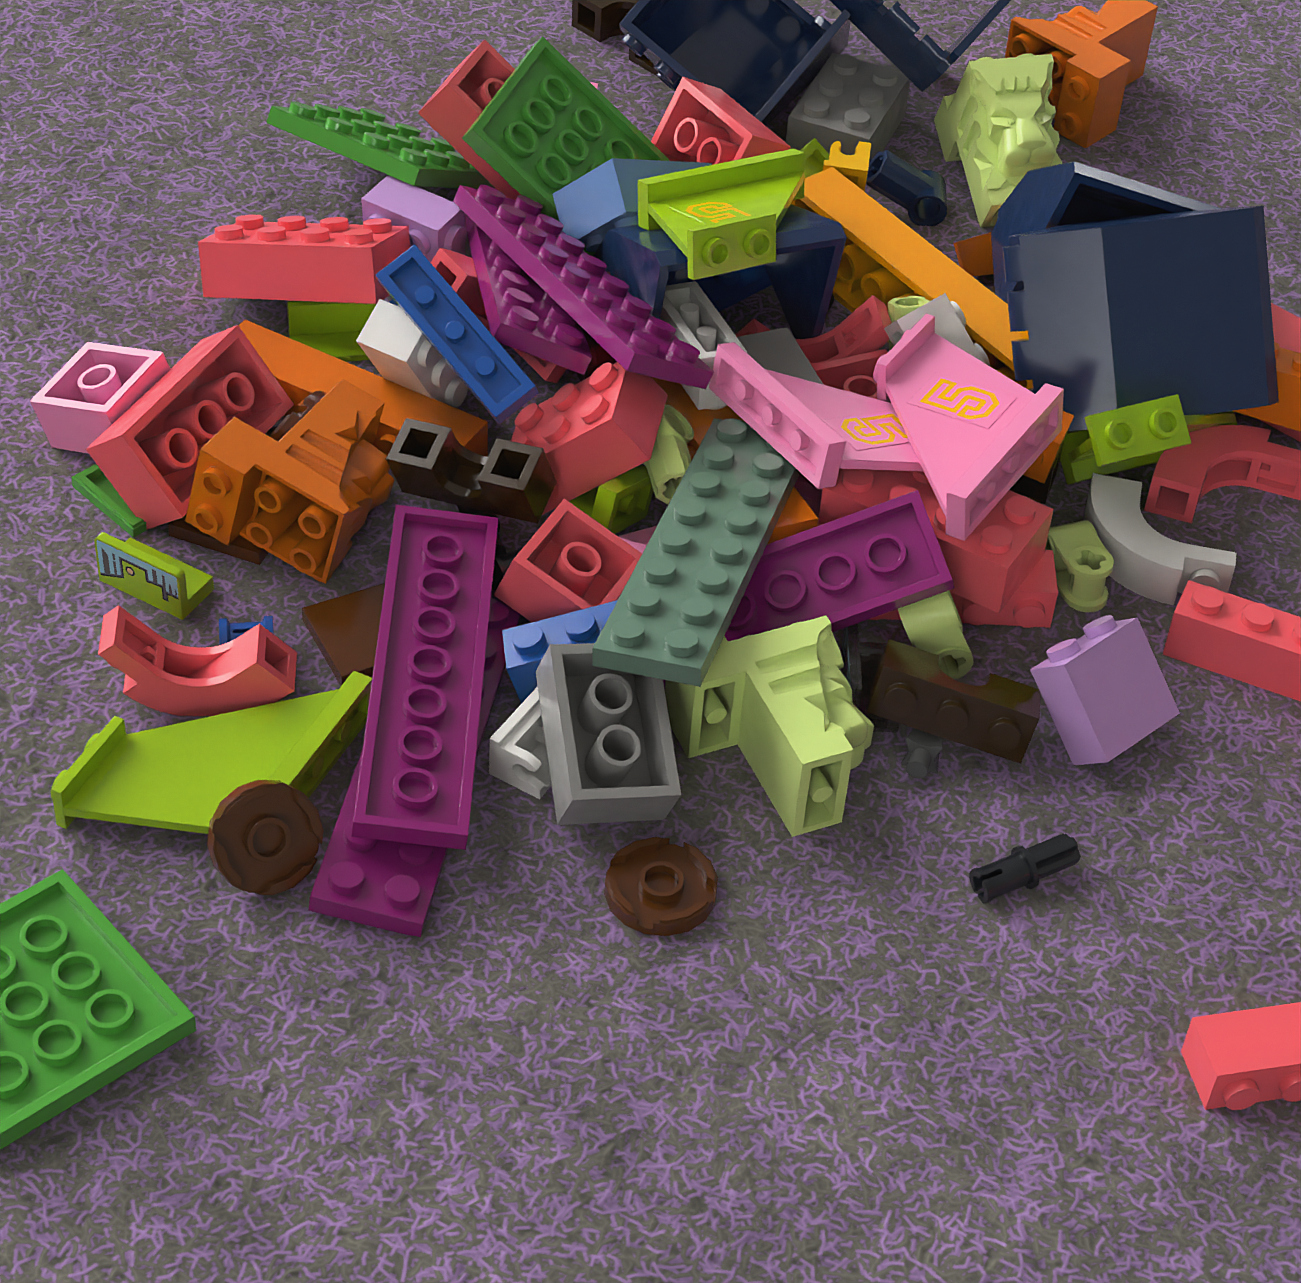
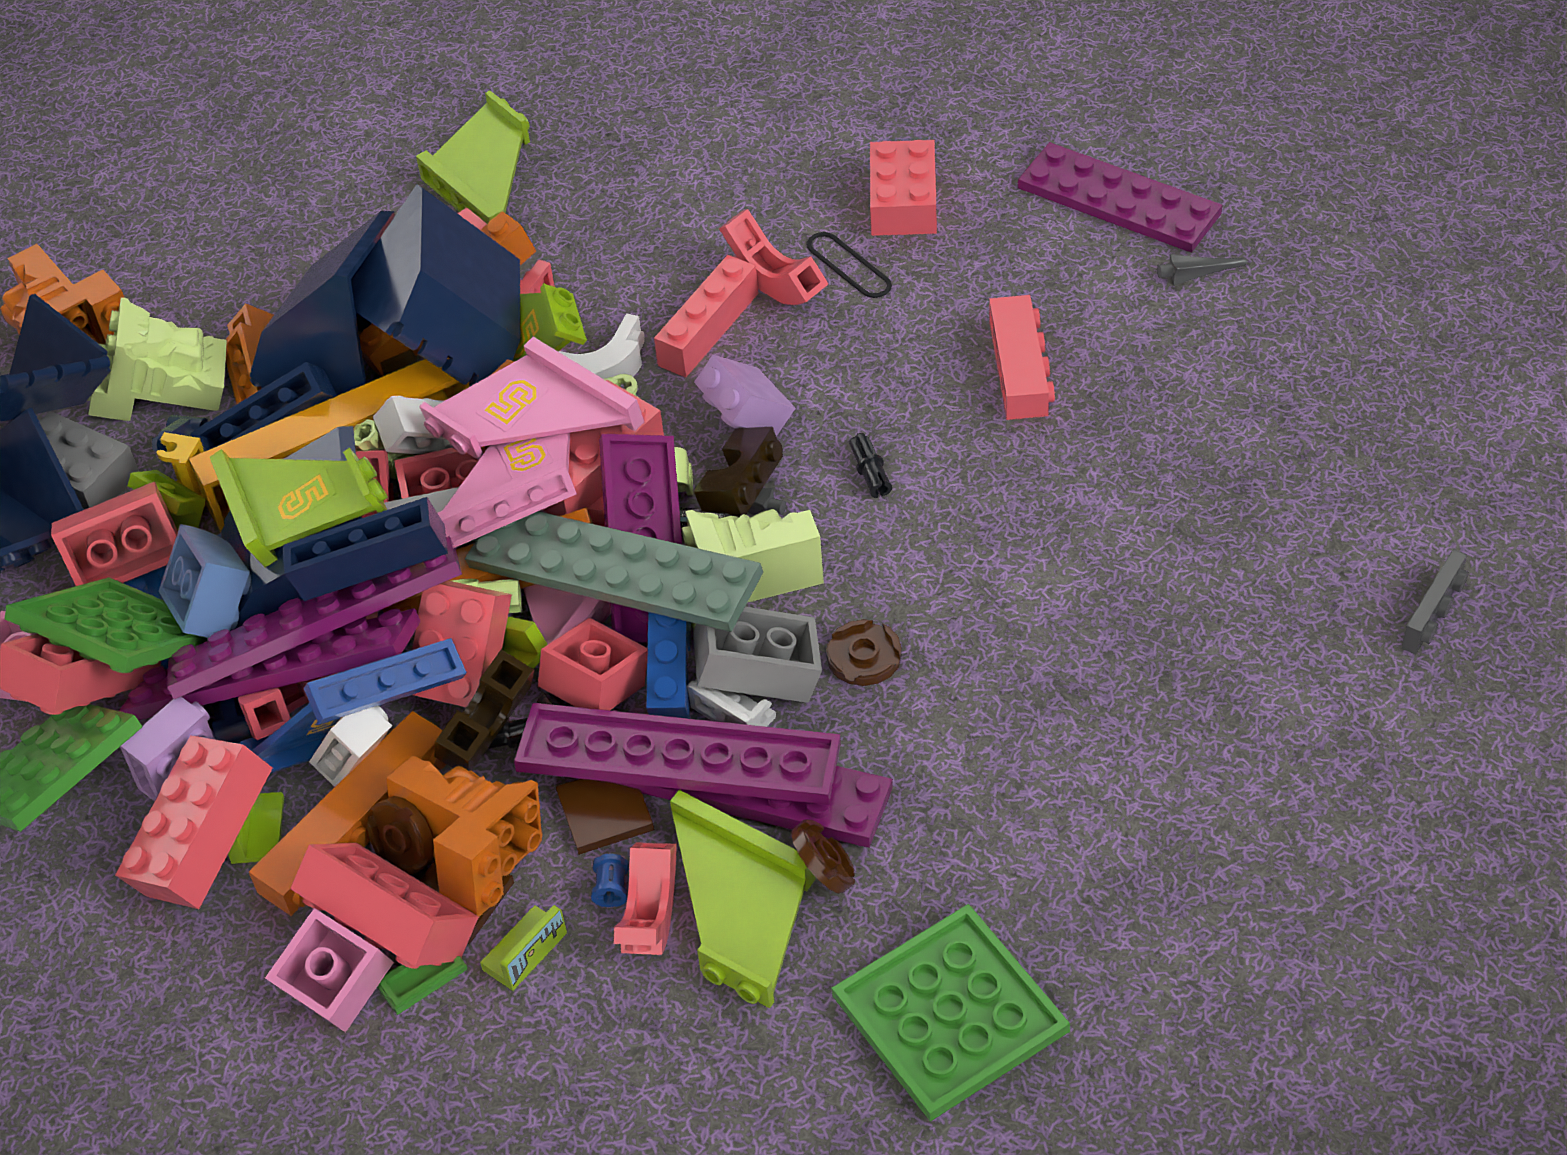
camera: 75 degrees left, 5 degrees up
none -> dark blue brick [191,362,337,452]
none -> dark blue brick [283,497,448,601]

